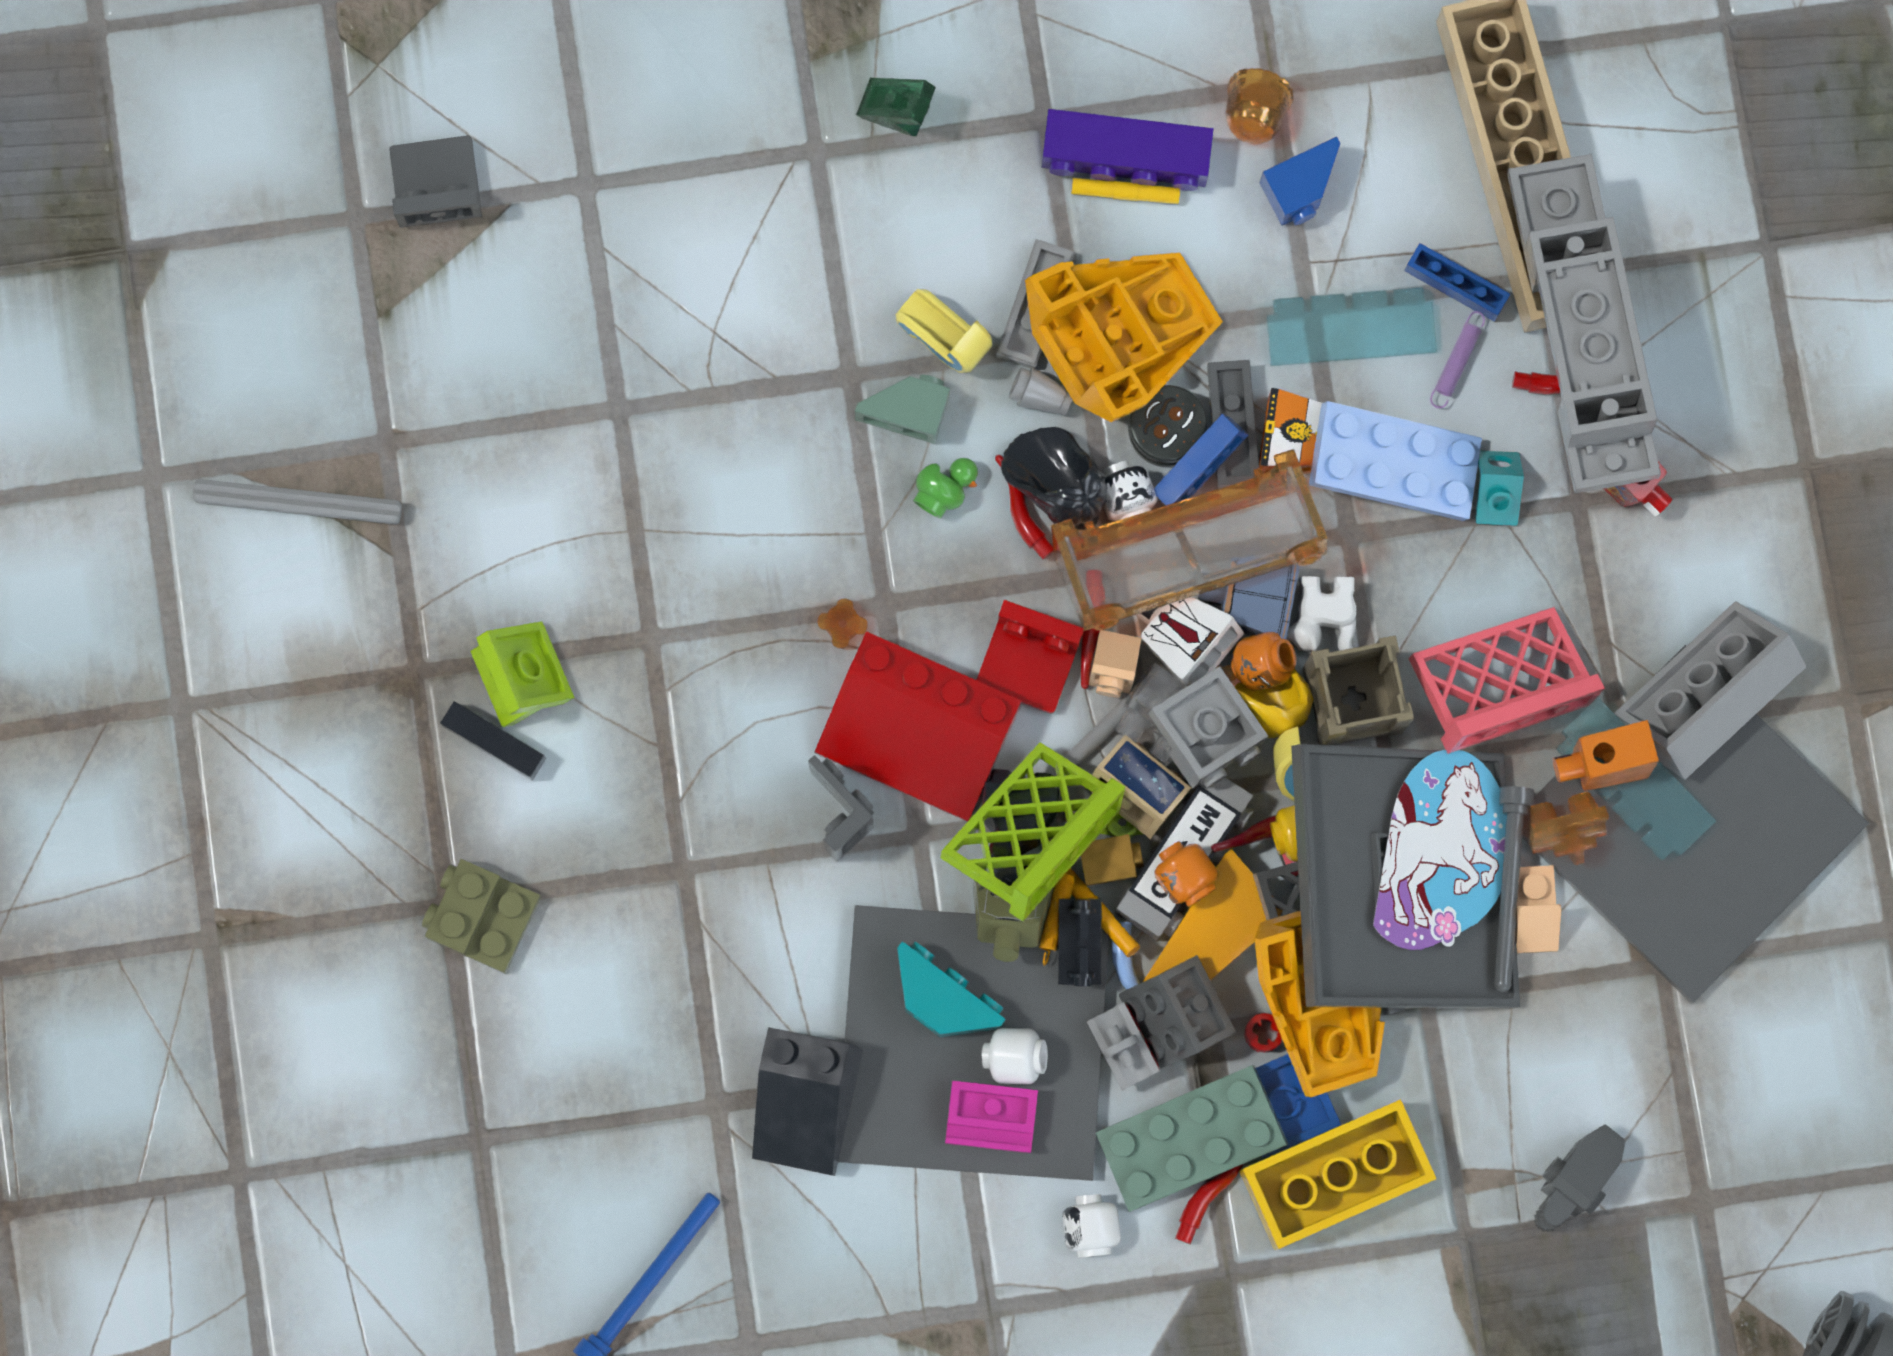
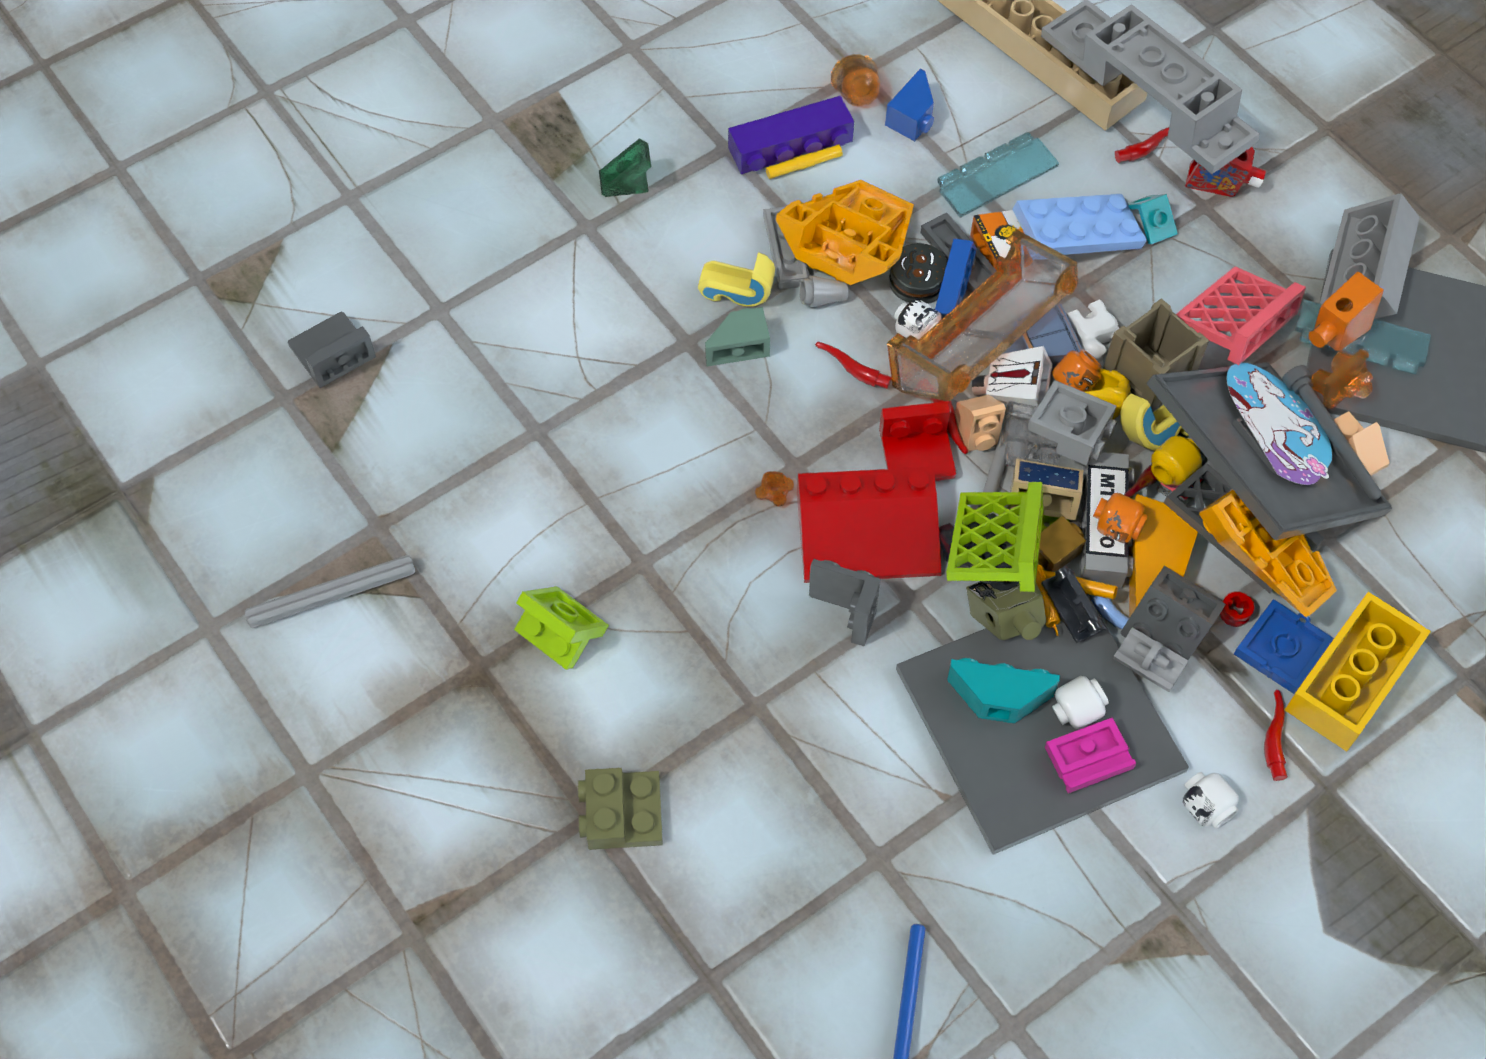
camera: 25 degrees left, 20 degrees down
black piece [440,701,546,781] -> none
black slope [752,1027,863,1176] -> none
bright green animal [913,458,978,519] -> none
black hair [1001,426,1107,534] -> none
sand green plate [1096,1065,1288,1212] -> none
blue piece [1404,243,1510,322] -> none
lavender piece [1430,311,1485,408] -> none

